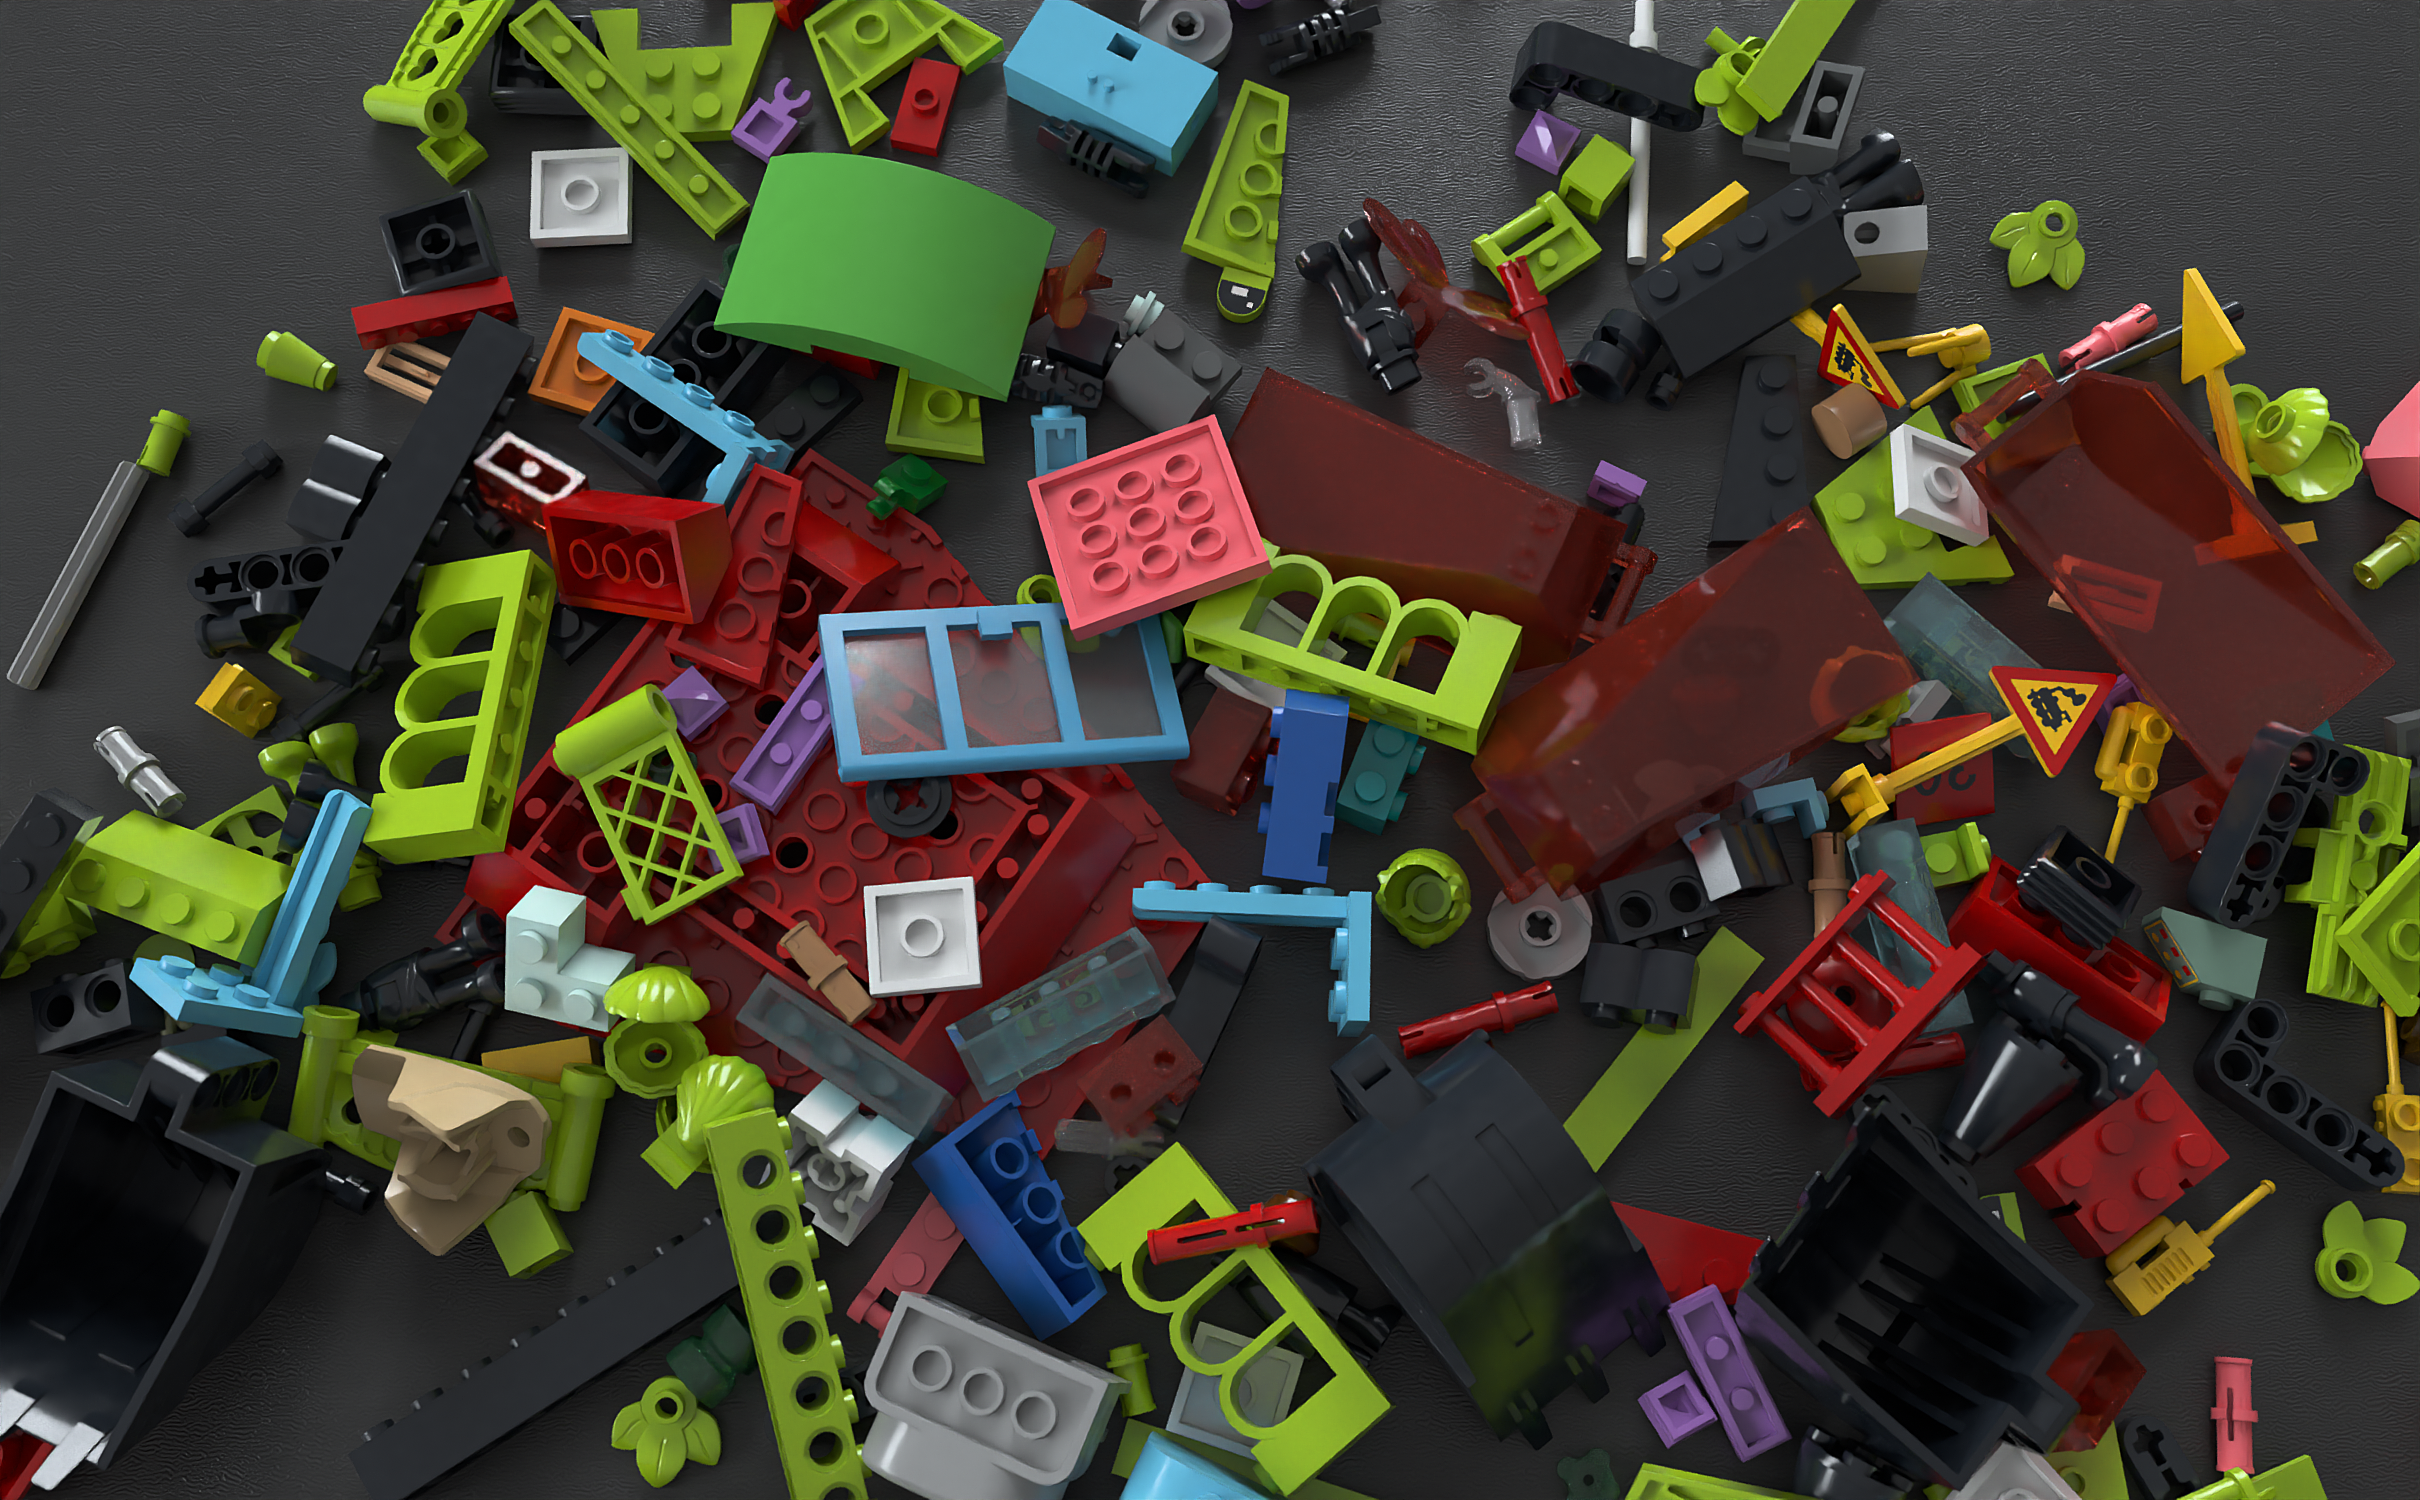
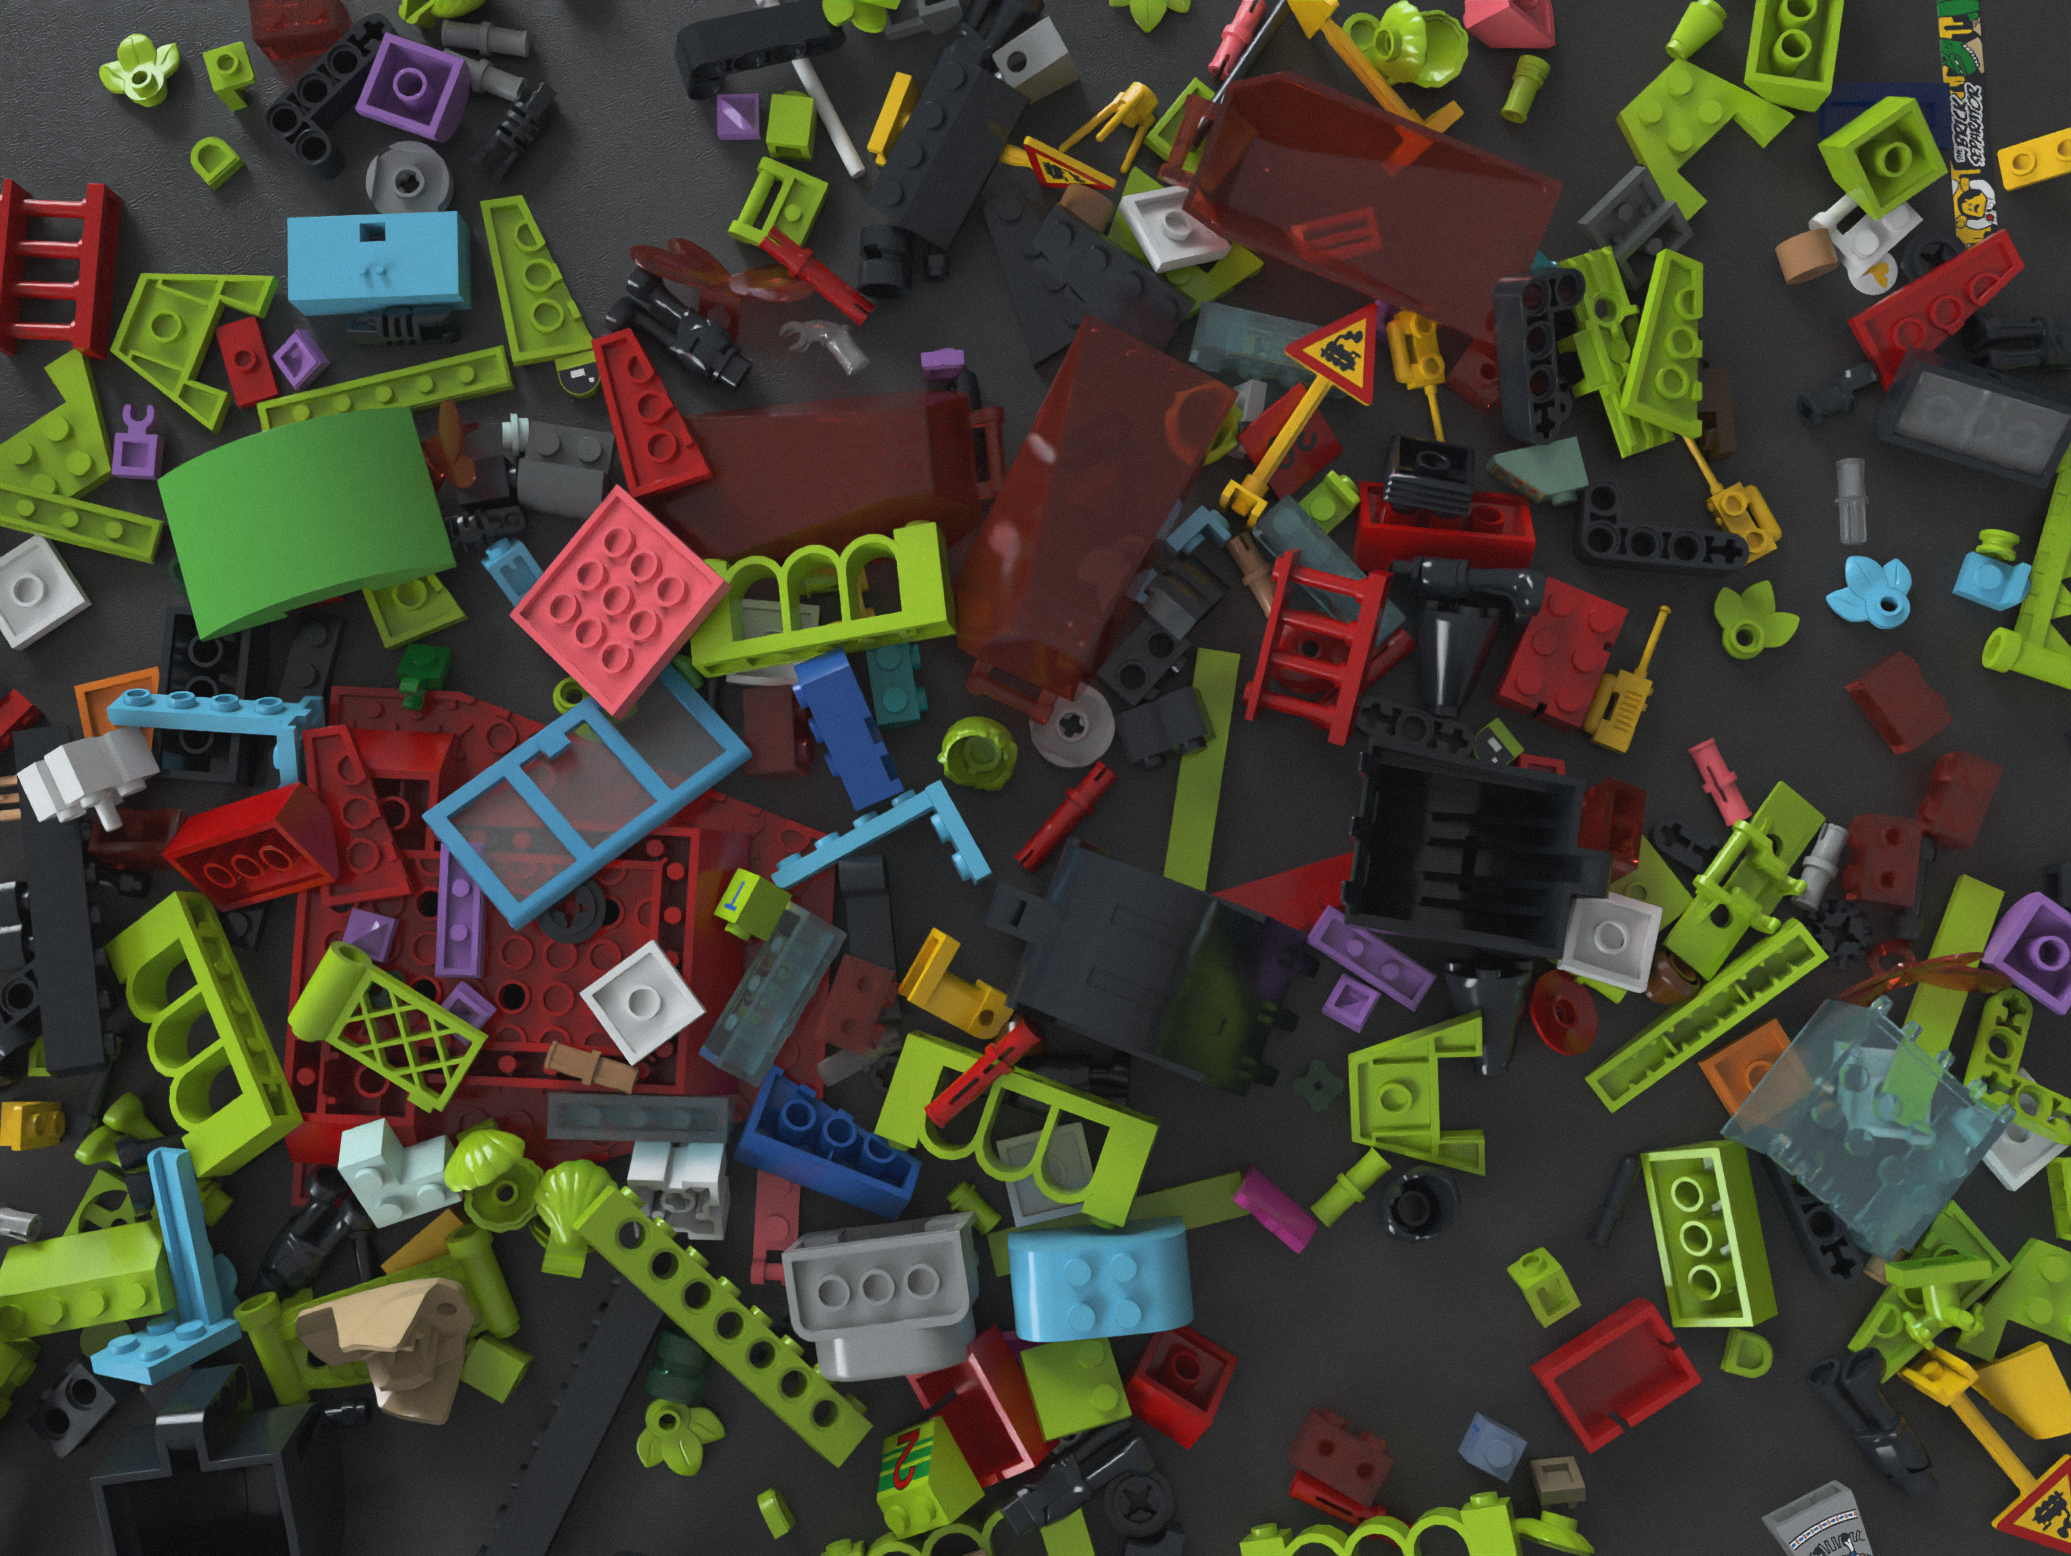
camera: 30 degrees left, 10 degrees up
none -> white brick [17,726,160,832]
none -> lime tile [256,345,515,432]
none -> medium lavender tile [272,330,330,390]
none -> red wing [591,327,716,502]
none -> lime brick [713,868,793,942]
none -> yellow piece [897,927,1014,1039]
none -> black wing [1032,202,1197,373]

